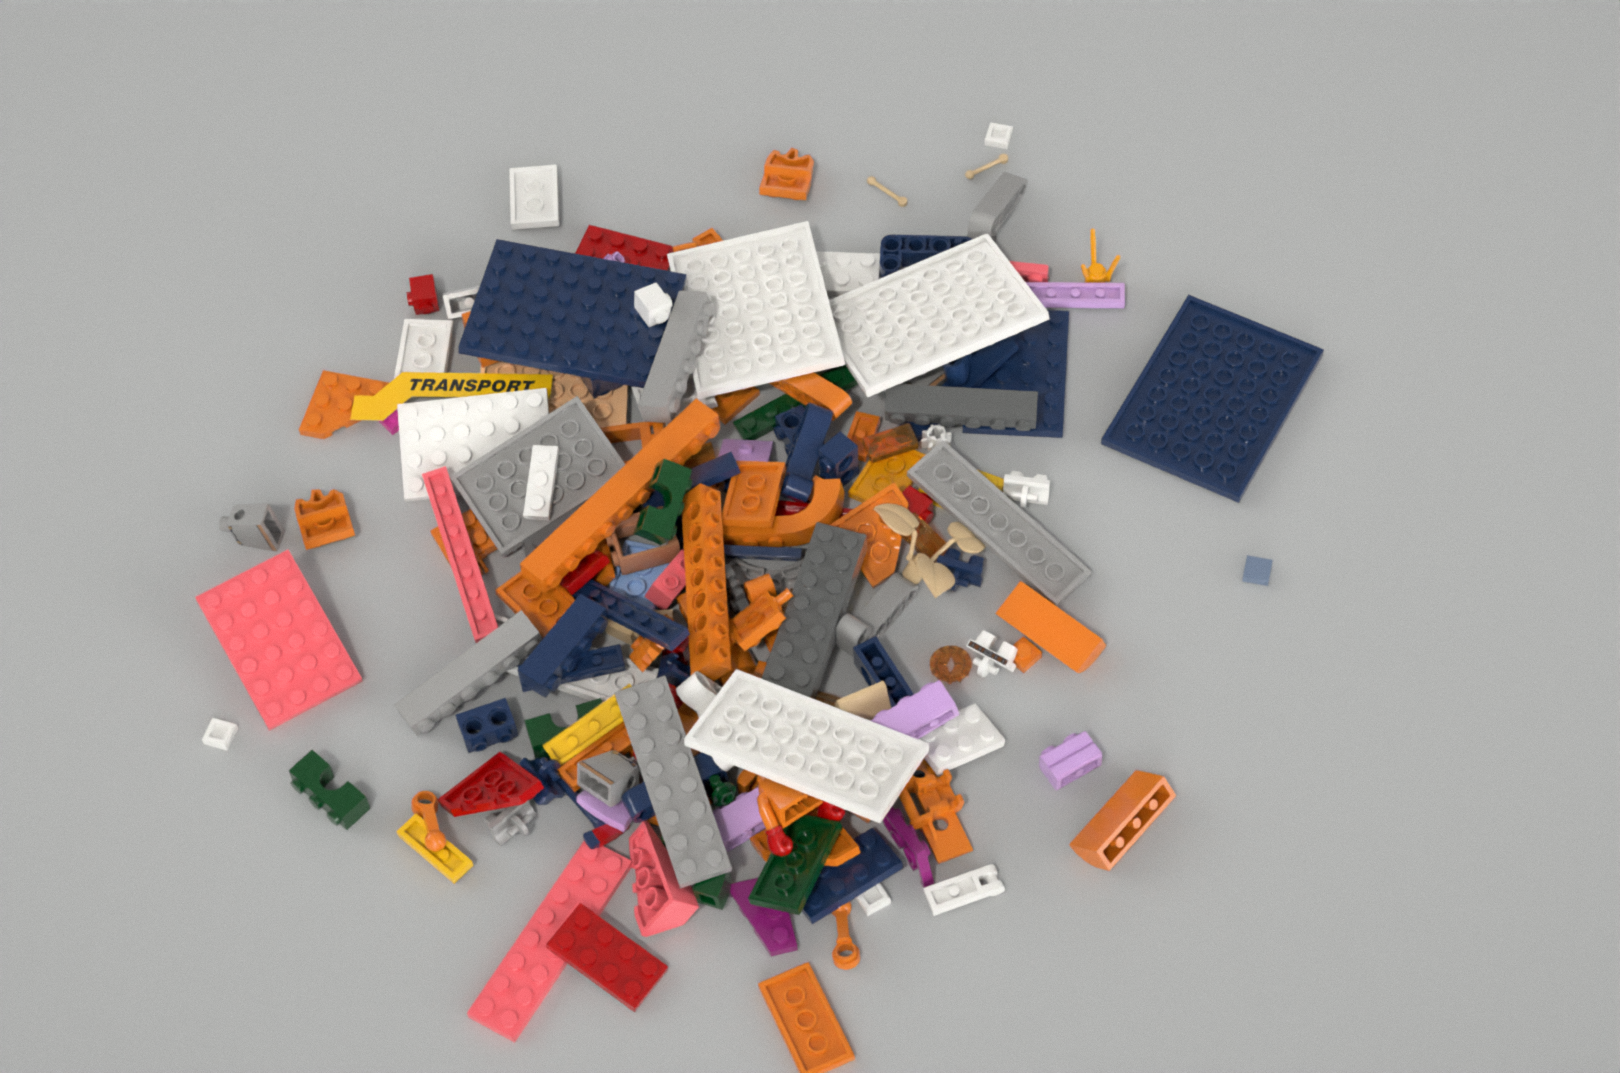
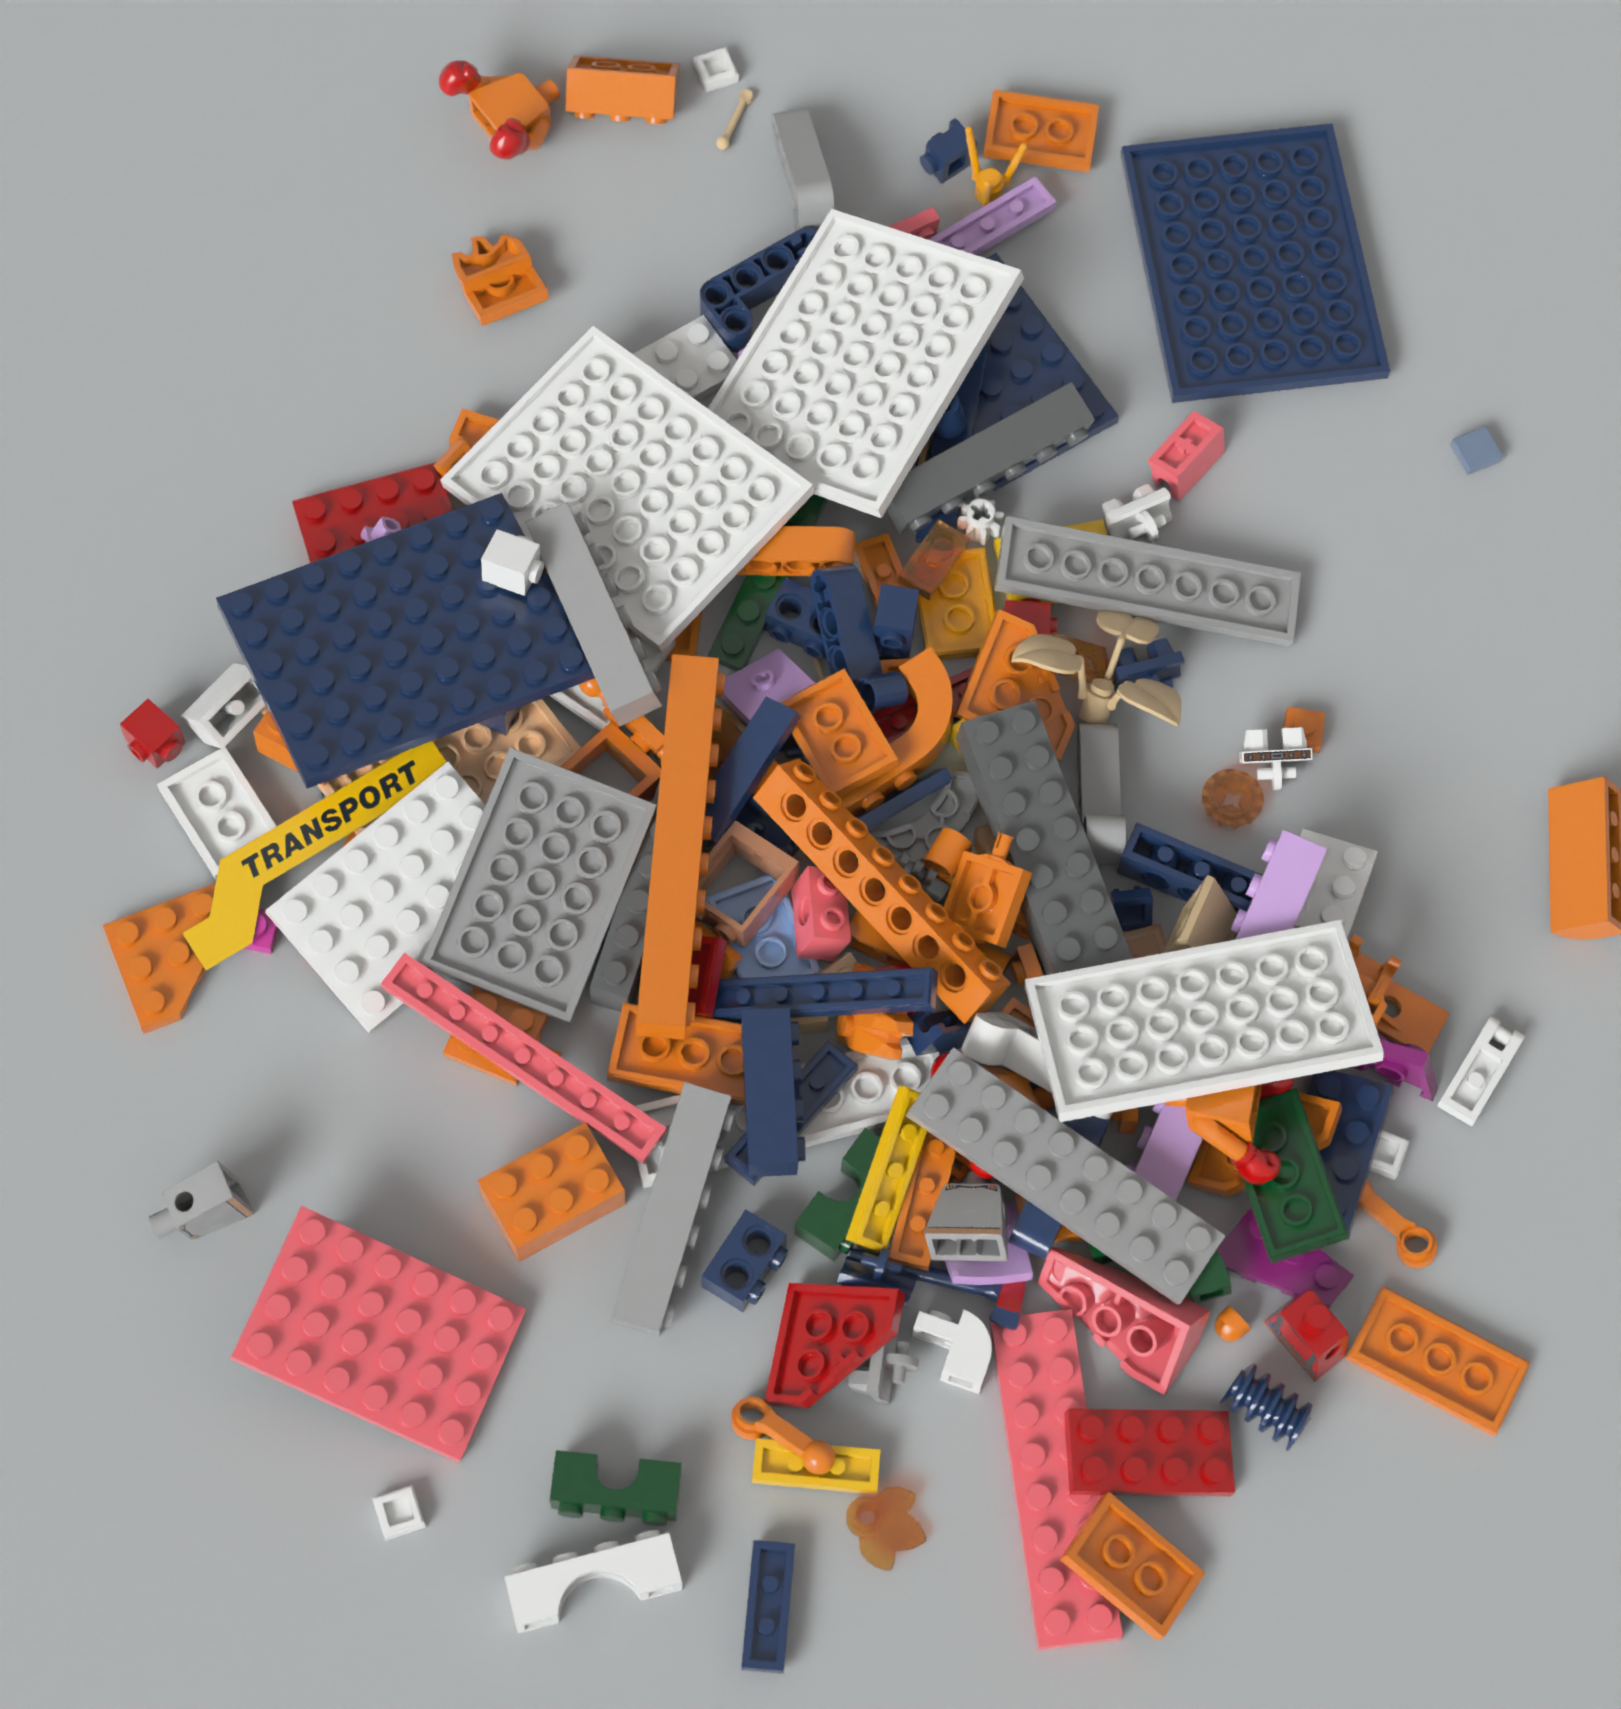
camera: 45 degrees left, 10 degrees up
orange plate [294,489,355,550] -> none
white plate [509,165,559,230] -> none
white plate [523,445,559,521] -> none
dark green arch [634,458,692,545] -> none
dark green plate [709,775,736,806] -> none
tan hinge [867,176,907,207] -> none
orange brick [995,581,1106,673] -> none
lavender brick [1039,731,1102,790] -> none
none -> orange torso [438,60,560,160]
none -> orange brick [478,1122,626,1262]
none -> white arch [504,1530,682,1634]
none -> orange slope [565,55,680,124]
none -> dark blue plate [741,1540,795,1674]
none -> clear orange plate [846,1487,926,1571]
none -> white brick [912,1310,992,1394]
none -> dark blue brick [919,118,978,184]
none -> orange plate [983,90,1099,173]
none -> orange plate [1059,1492,1206,1641]
none -> dark blue tile [1111,886,1153,931]
none -> coral hinge [1148,411,1225,501]
none -> orange hinge [1214,1305,1251,1342]
none -> dark blue piece [1219,1363,1313,1451]
none -> red torso [1263,1289,1349,1382]

